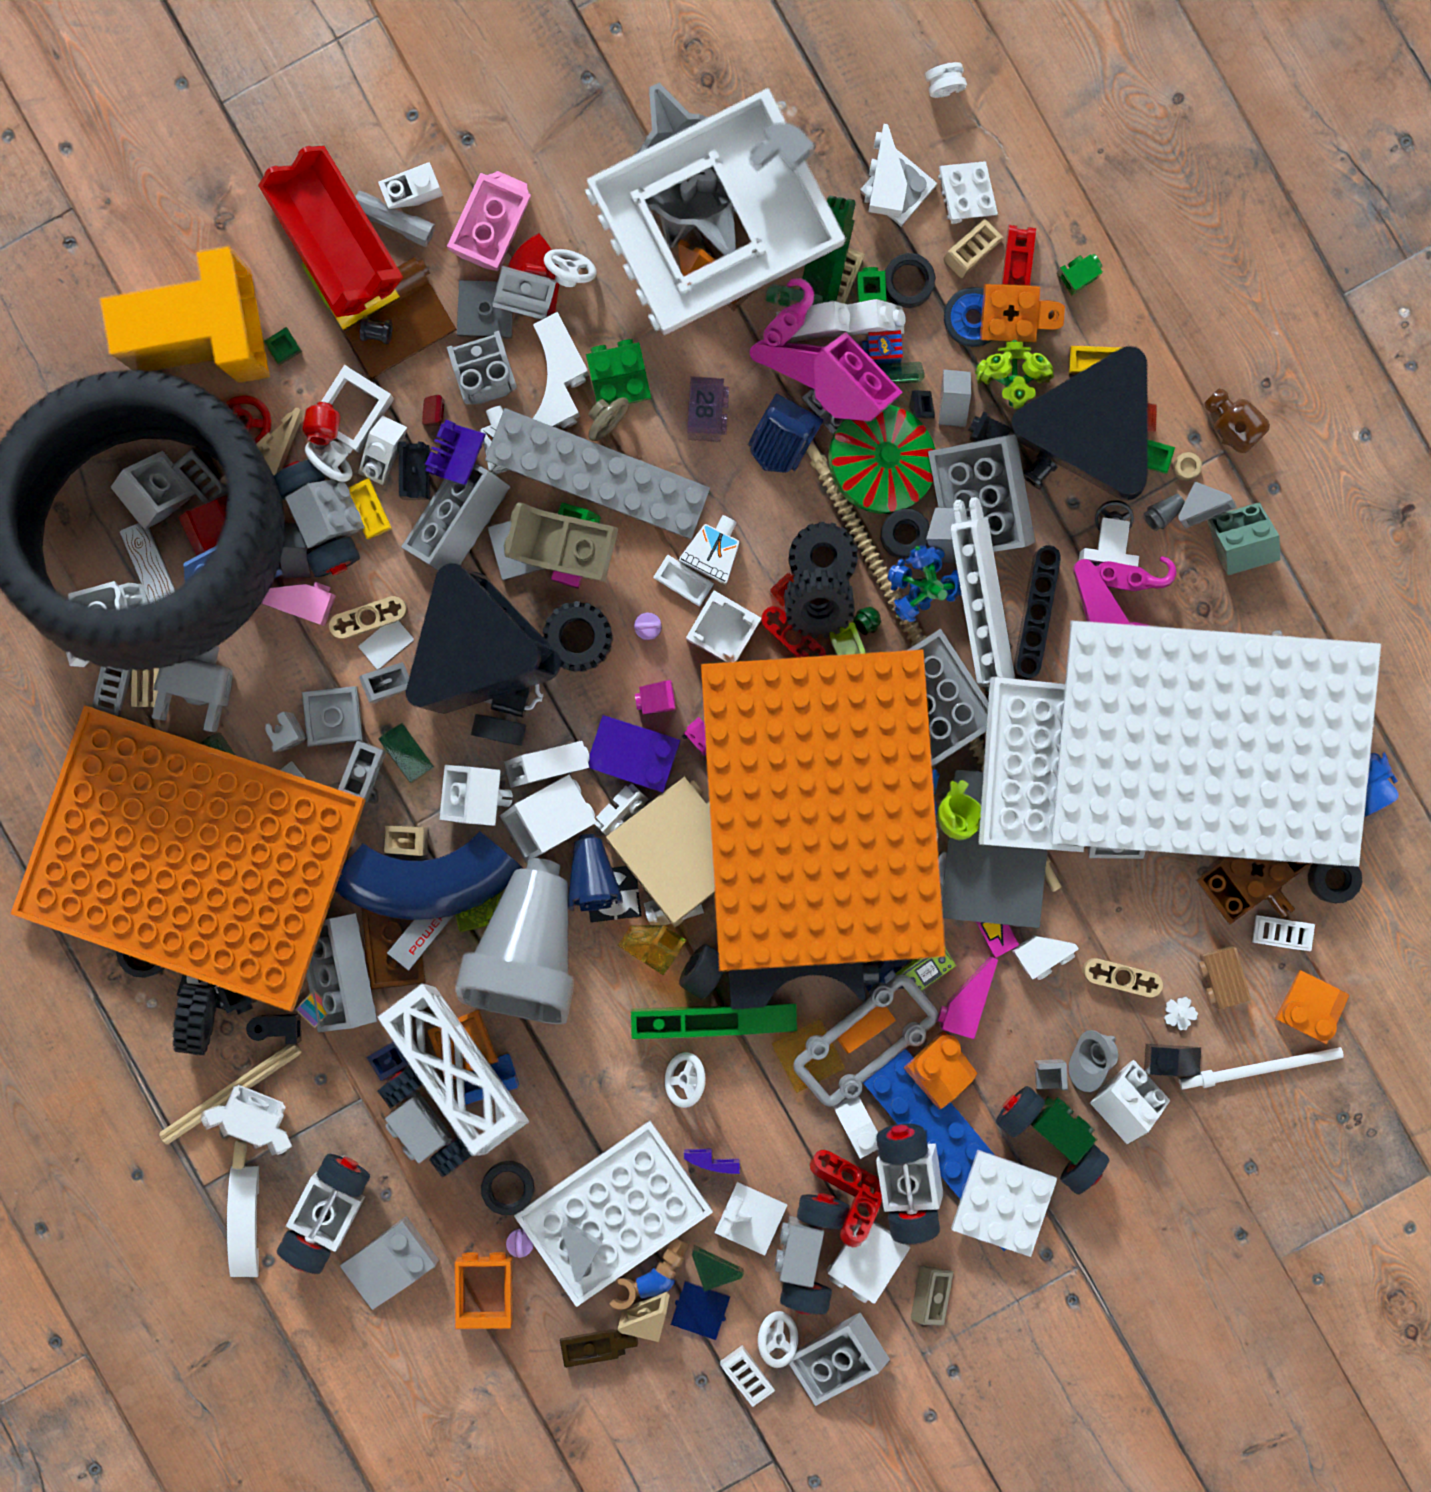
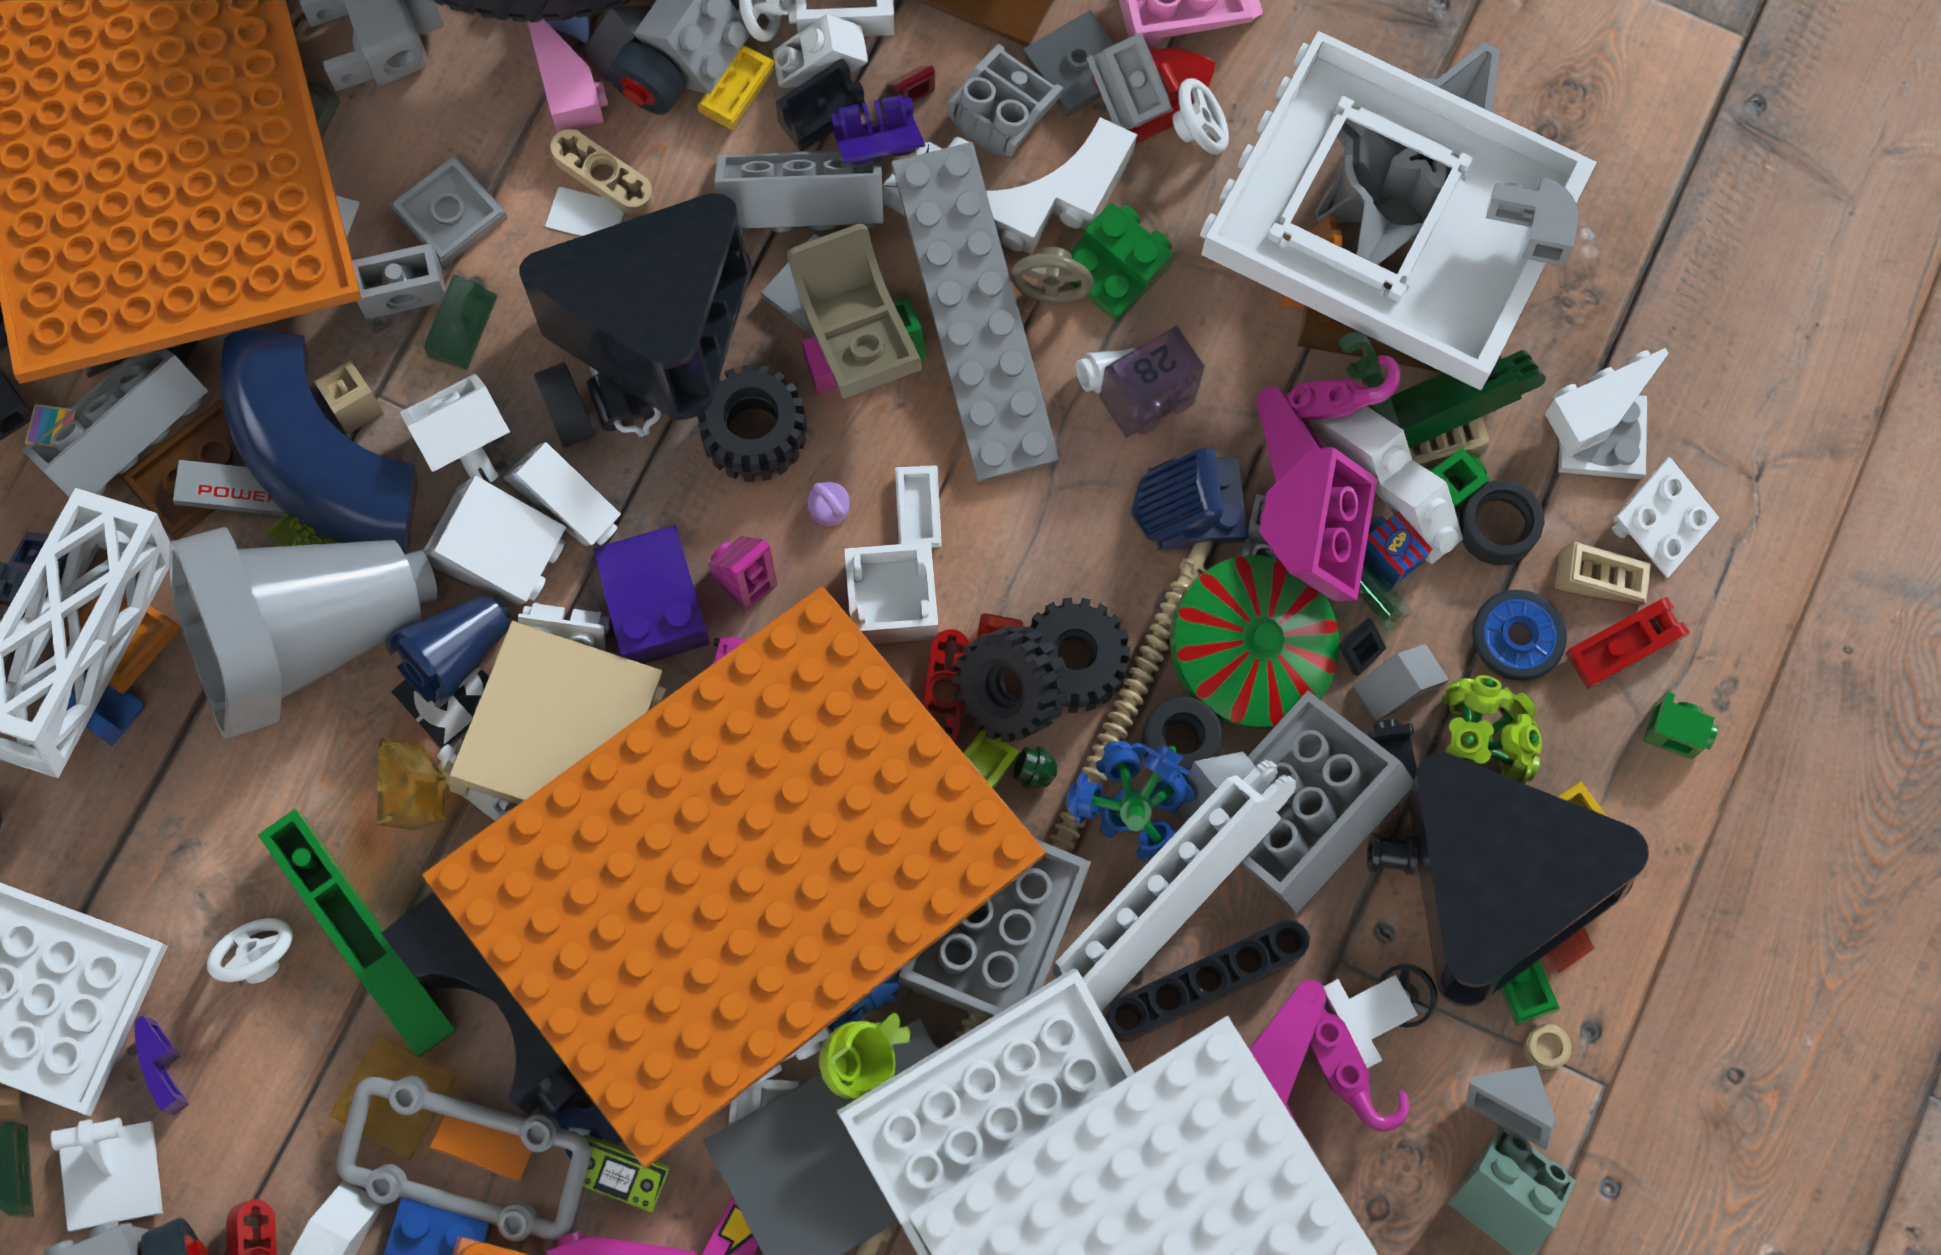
camera: 50 degrees right, 15 degrees down
light grey hinge [266,711,307,752] -> none
light grey slope [359,662,409,704] -> none
white torso [679,515,739,586] -> none
black tyre [679,944,725,999] -> none
white wheel [925,62,967,98] -> none
orange plate [980,284,1065,342] -> none
dark grey cone [1144,494,1185,531] -> none
reddish brown piece [1204,388,1270,453] -> none
none -> white cone [1076,348,1141,393]

